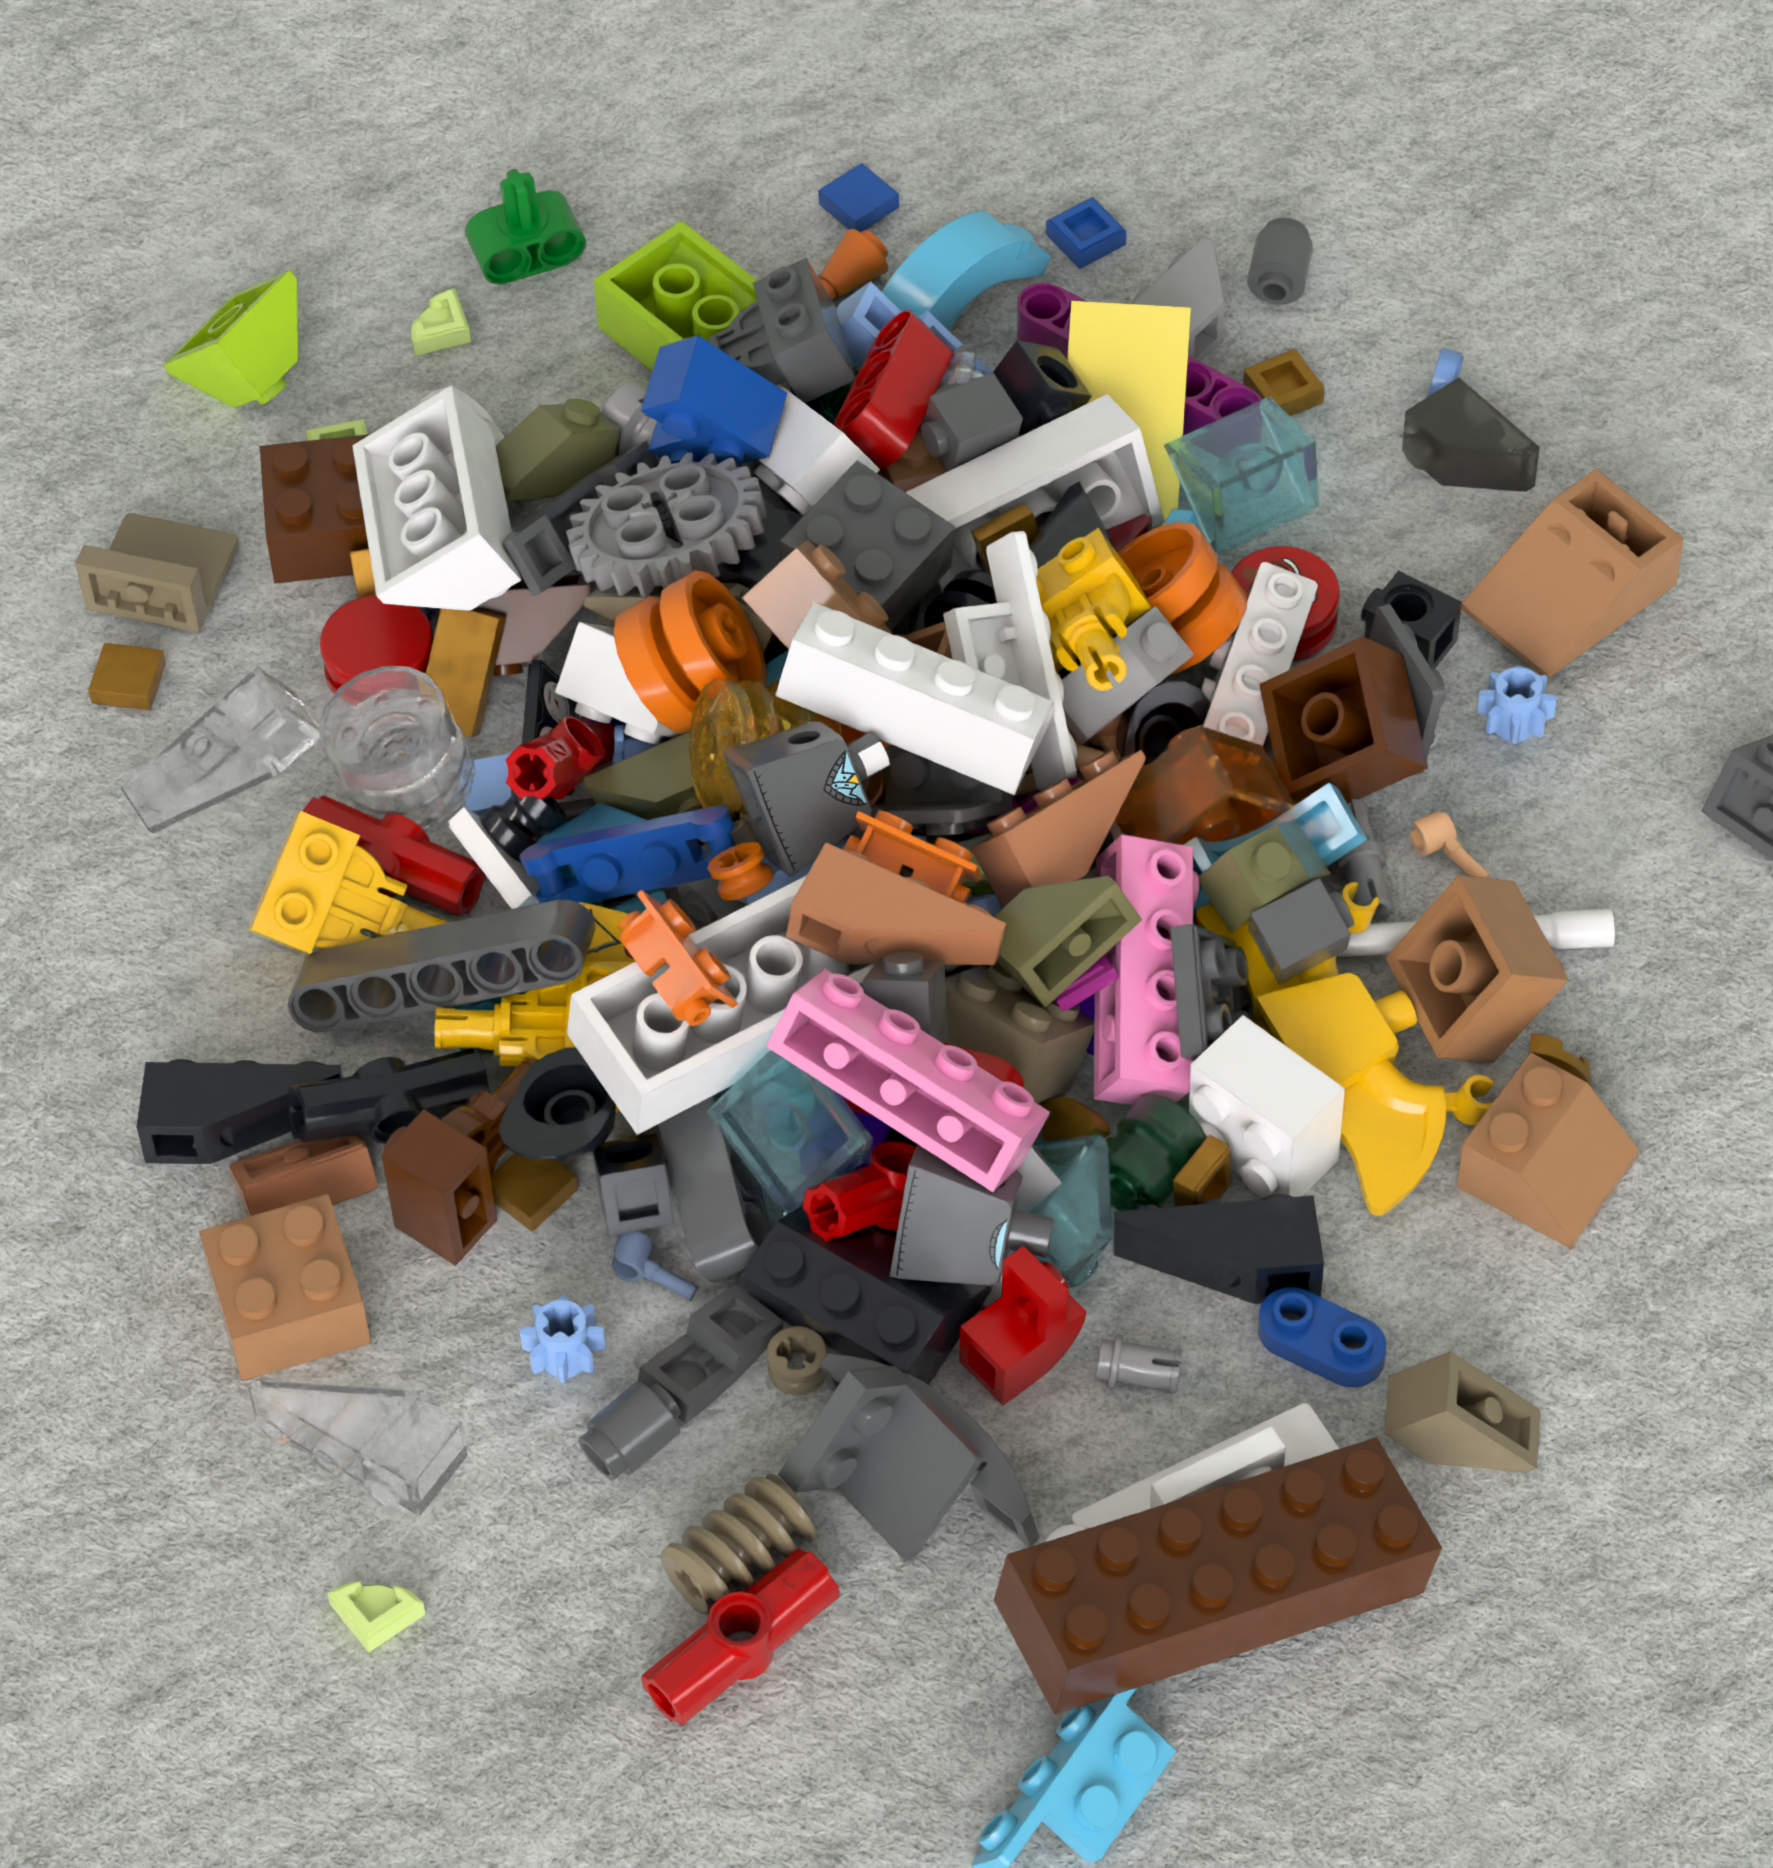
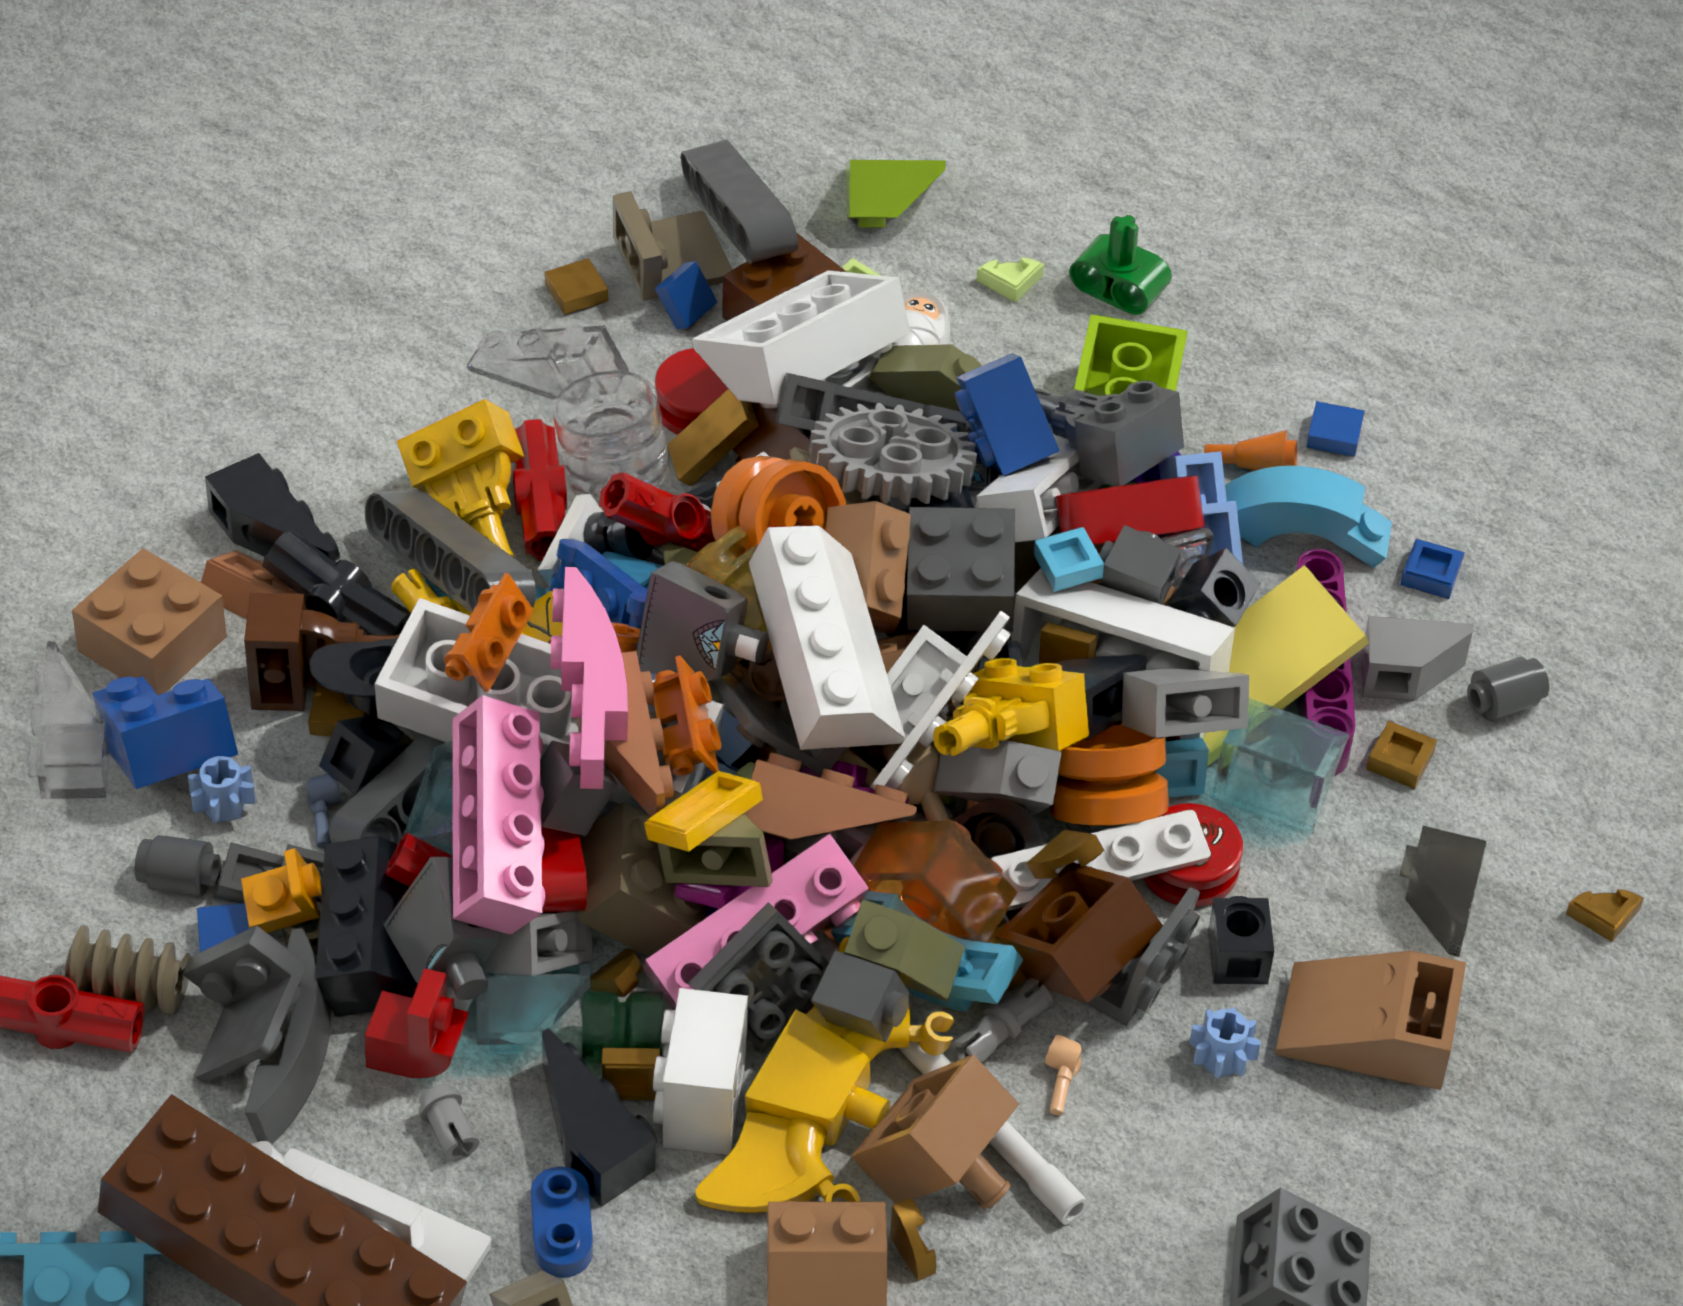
camera: 50 degrees right, 5 degrees down
medium blue tile [1425,347,1464,410] -> none
none -> blue brick [92,676,239,789]
none -> blue tile [197,903,250,952]
none -> light orange bracket [241,848,322,933]
none -> bright pink slope [551,567,628,789]
none -> yellow tile [644,771,763,852]
none -> blue tile [655,261,718,329]
none -> dark grey beam [680,139,798,264]
none -> pearl gold tile [1026,830,1104,879]
none -> medium azure plate [1034,527,1104,592]
none -> light grey slope [1122,668,1249,738]
none -> pearl gold tile [1566,889,1644,942]

